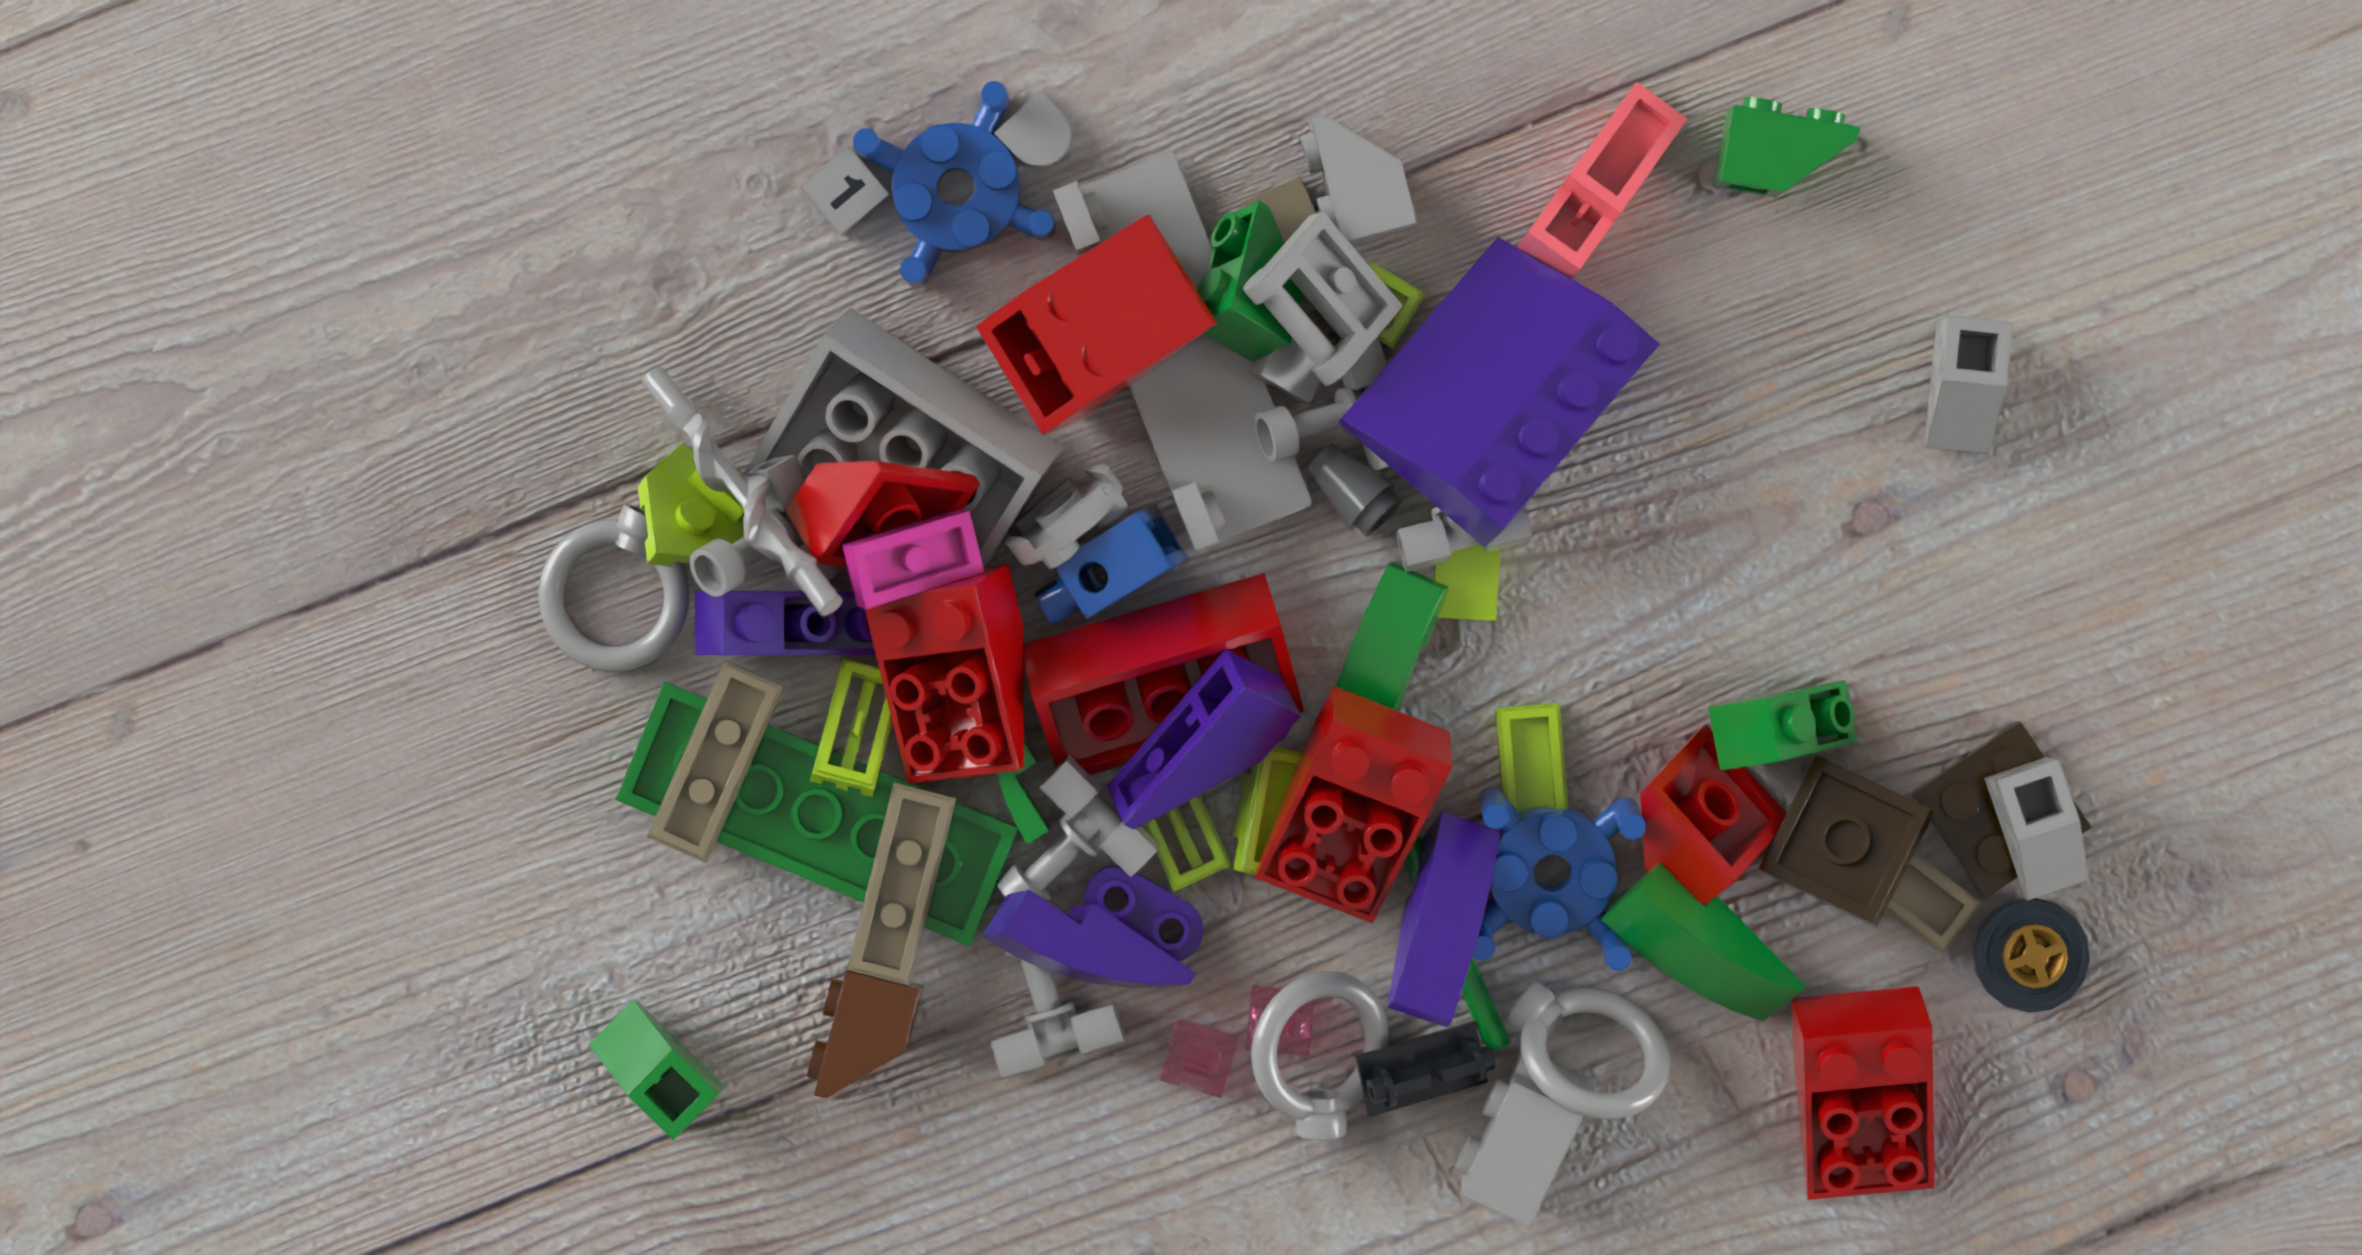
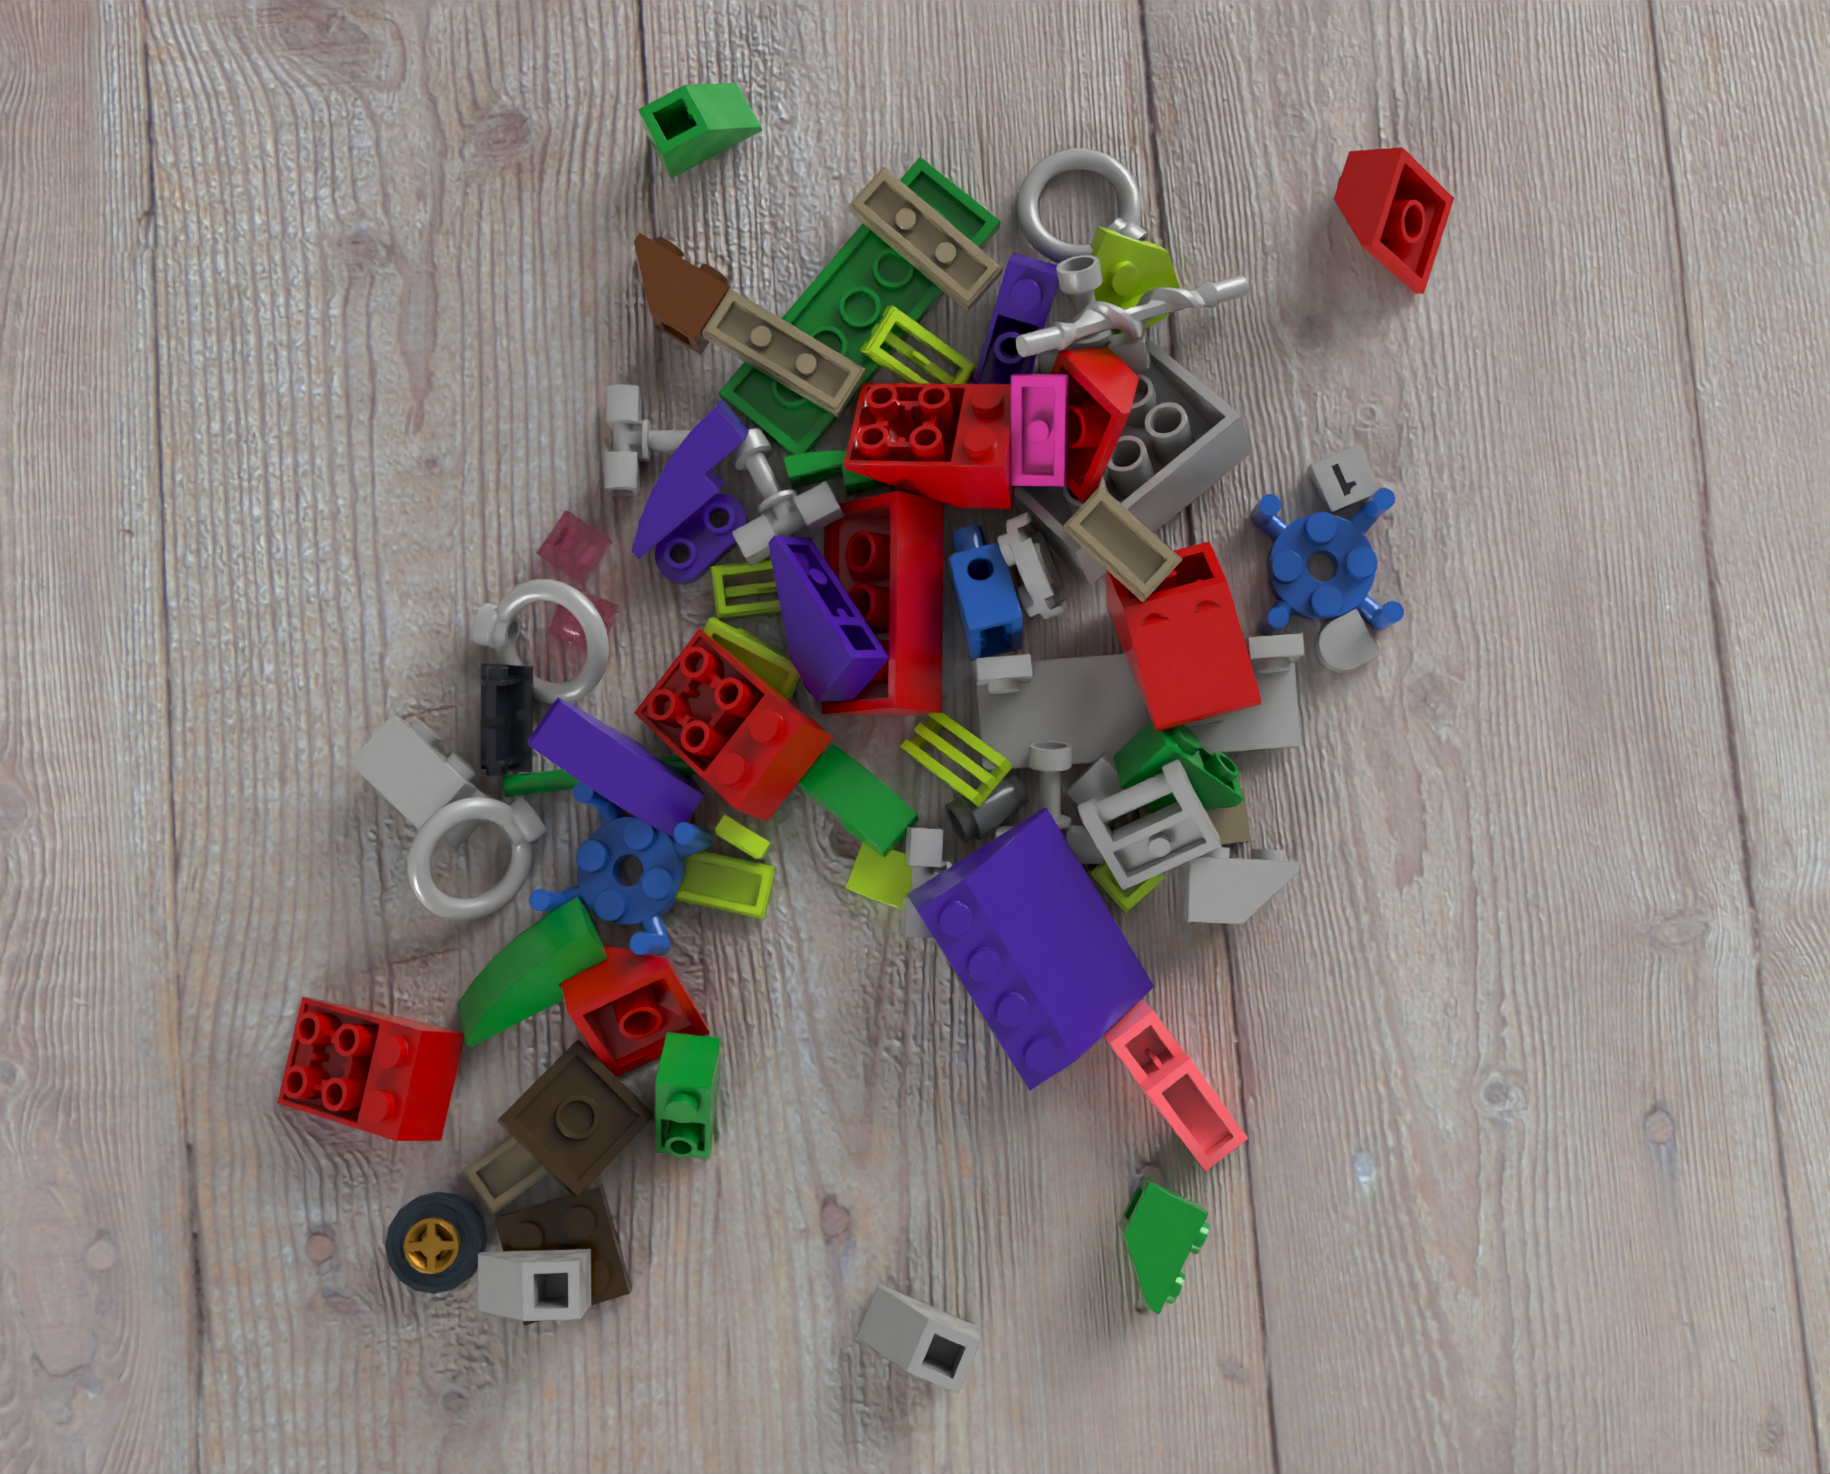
camera: 105 degrees right, 5 degrees down
none -> lime tile [715,814,774,861]
none -> lime tile [900,712,1013,808]
none -> dark tan tile [1062,486,1182,602]
none -> red slope [1334,147,1454,294]

